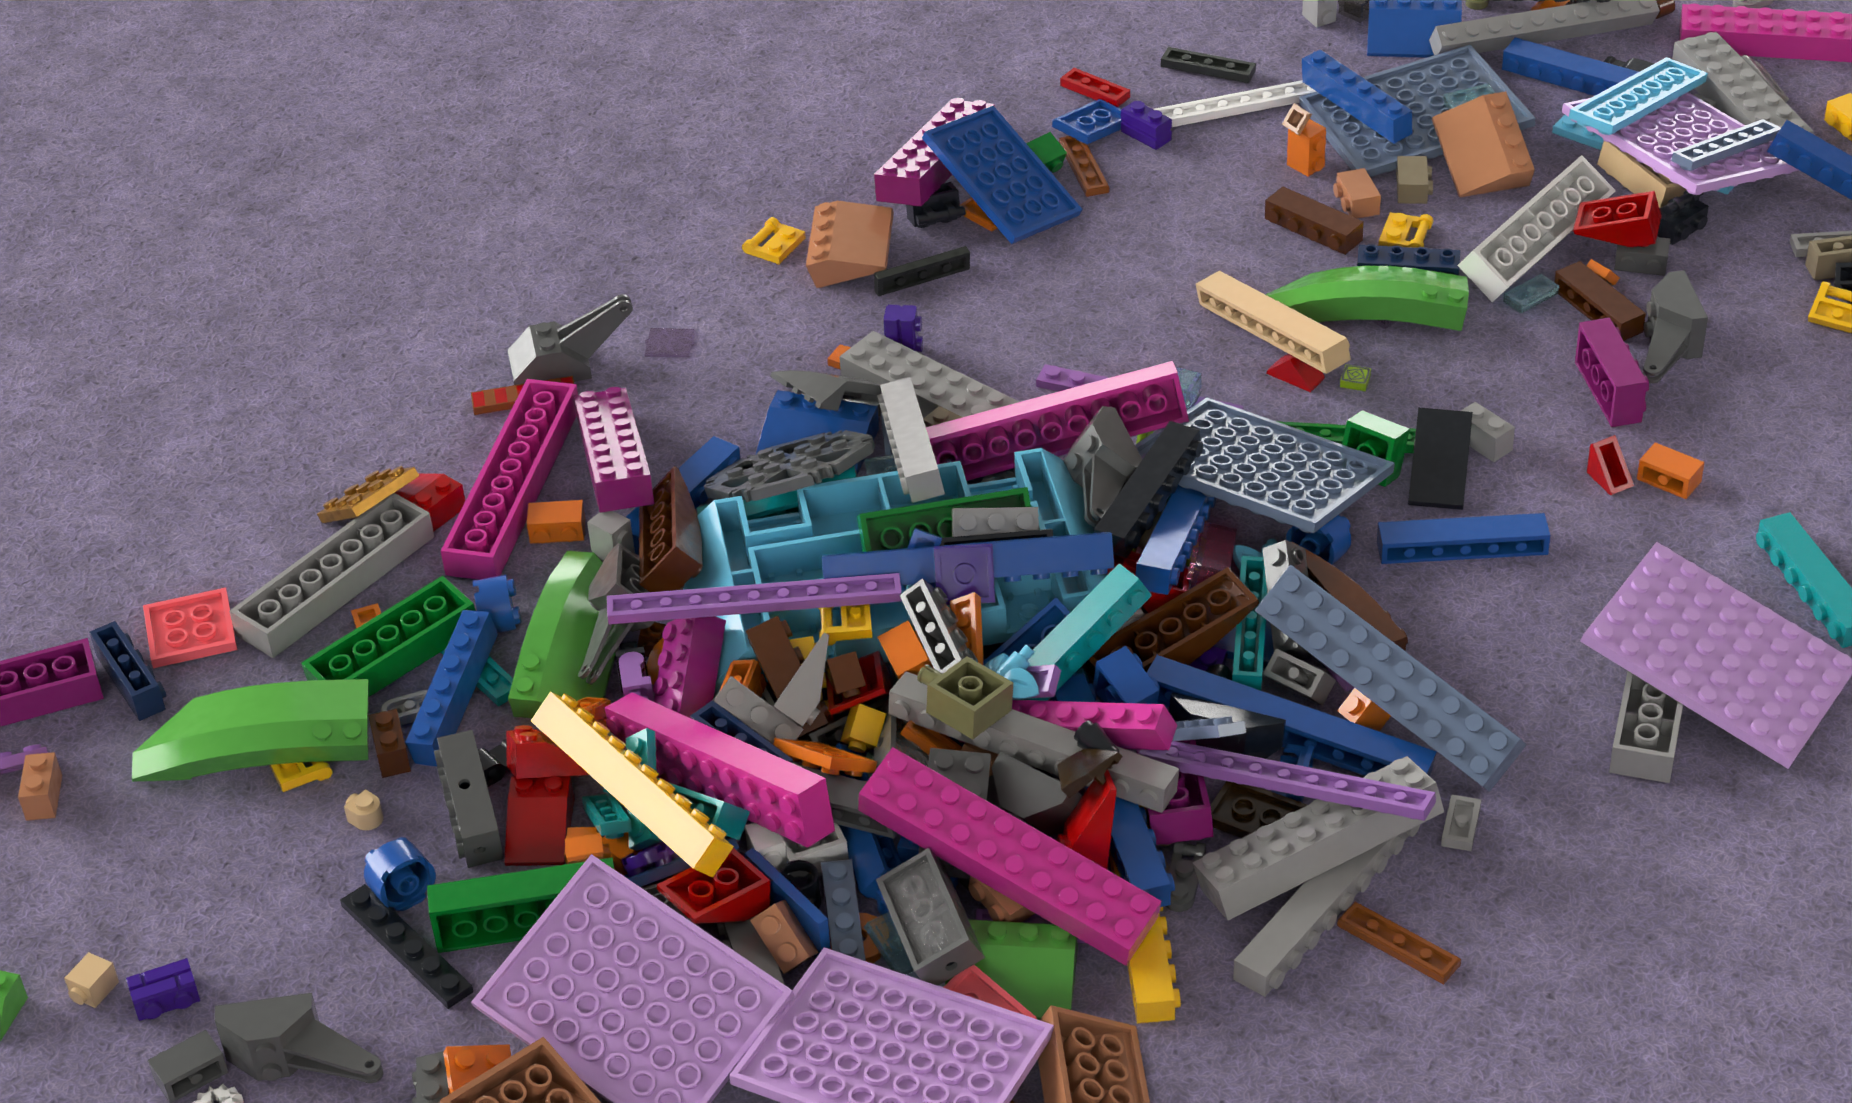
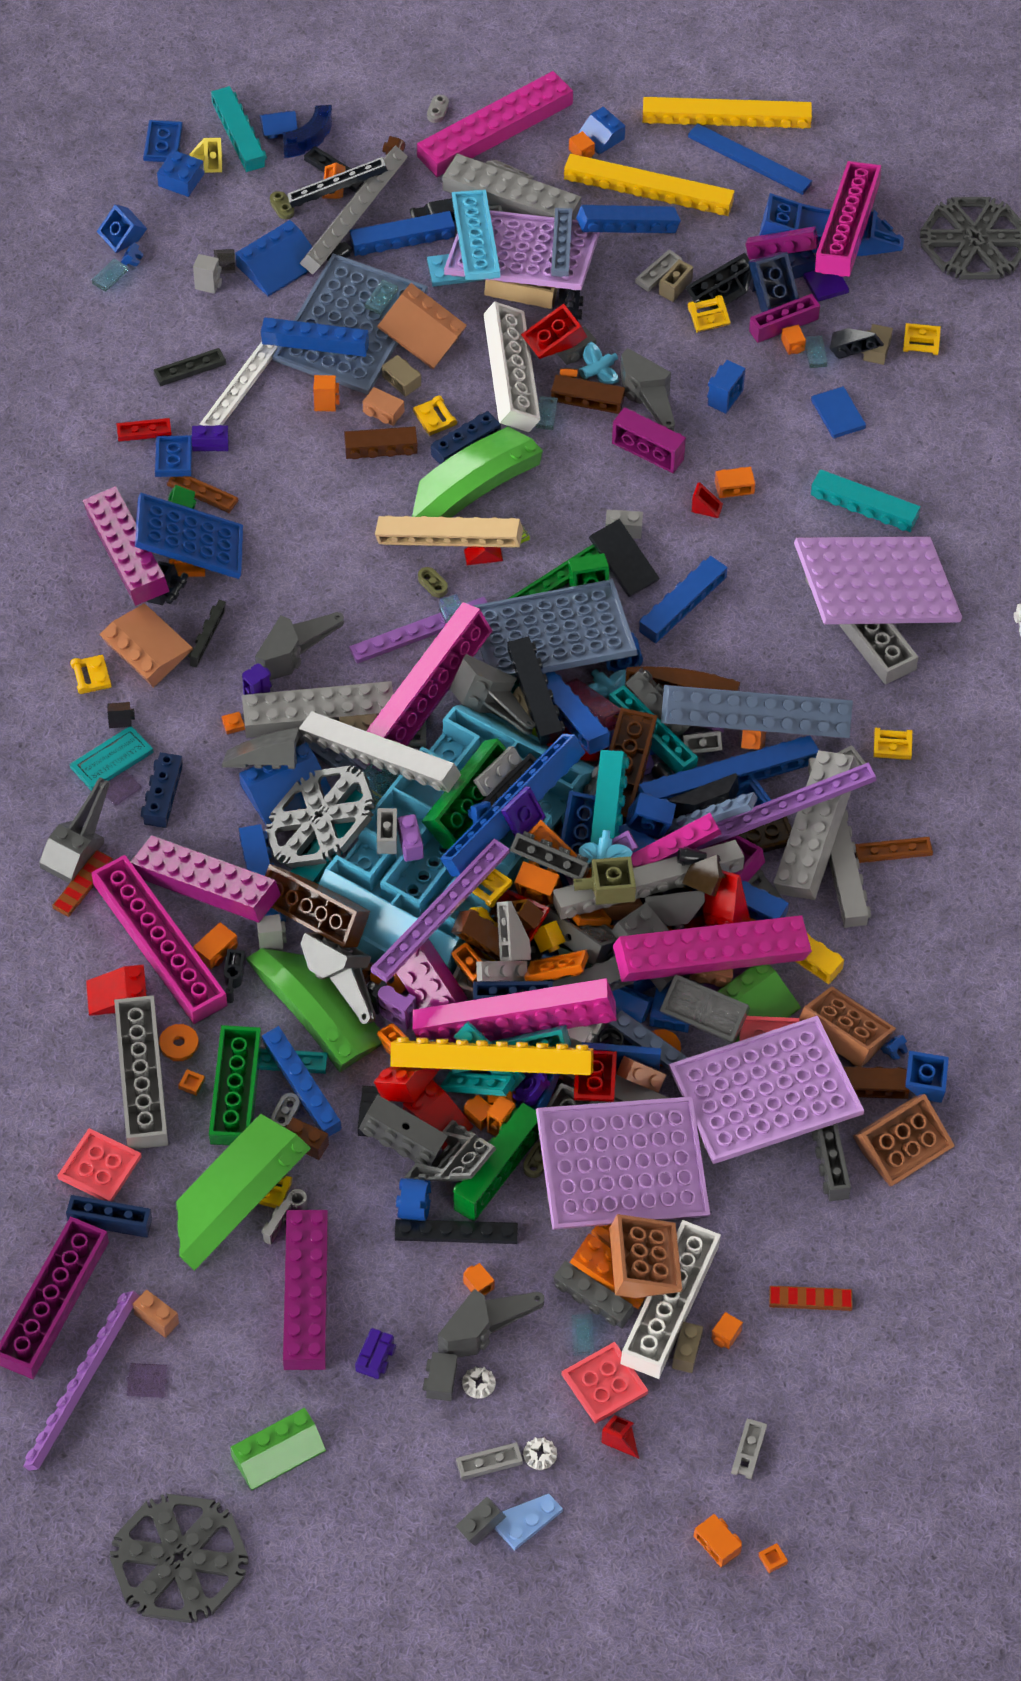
camera: 50 degrees left, 15 degrees up
tan brick [64,952,119,1008] -> none
pearl gold plate [317,466,419,523] -> none
tan plate [344,789,383,830] -> none
blue brick [473,575,522,633] -> none
clear light blue plate [864,912,914,975] -> none
medium nougat slope [1282,103,1312,136] -> none
none -> teal tile [70,727,154,791]
none -> black brick [107,702,135,728]
none -> dark blue brick [141,752,183,828]
none -> orange tile [159,1024,199,1061]
none -> black piece [224,949,246,1003]
none -> dark grey slope [255,612,344,680]
none -> light grey plate [262,1189,307,1245]
none -> magenta brick [283,1210,328,1370]
none -> black cone [327,241,352,261]
none -> light grey brick [377,808,397,854]
none -> medium lavender brick [397,814,424,862]
none -> dark grey wedge [404,1119,496,1182]
none -> olive plate [418,567,448,598]
none -> orange brick [463,1263,495,1295]
none -> medium azure plant [579,342,619,384]
none -> blue brick [707,360,746,414]
none -> yellow plate [873,727,912,760]

